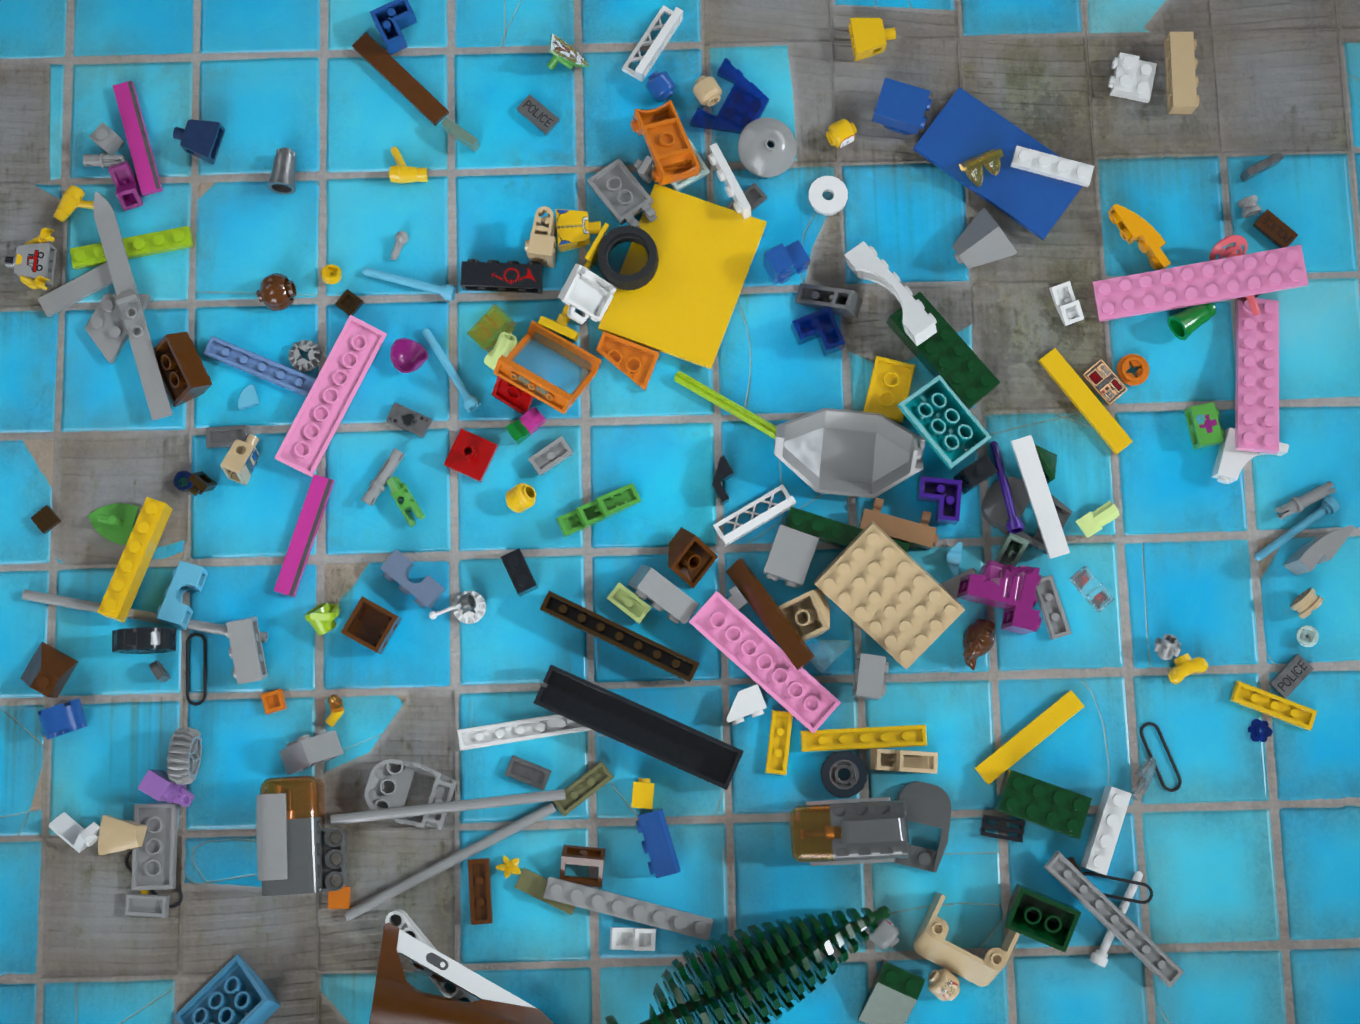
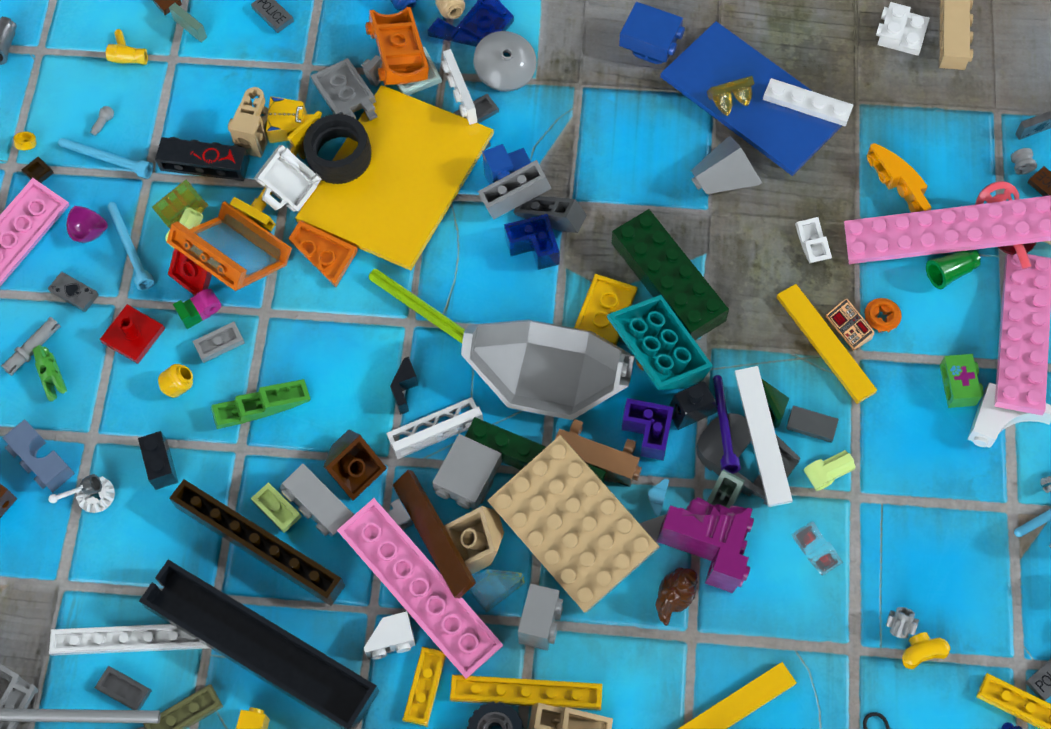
camera: 10 degrees right, 15 degrees down
white tile [808,176,848,216] -> none
yellow head [826,119,857,148] -> none
white arch [844,241,937,346] -> none
light grey tile [1035,575,1072,640] -> none
none -> light grey brick [478,160,552,220]
none -> dark grey tile [786,405,839,443]

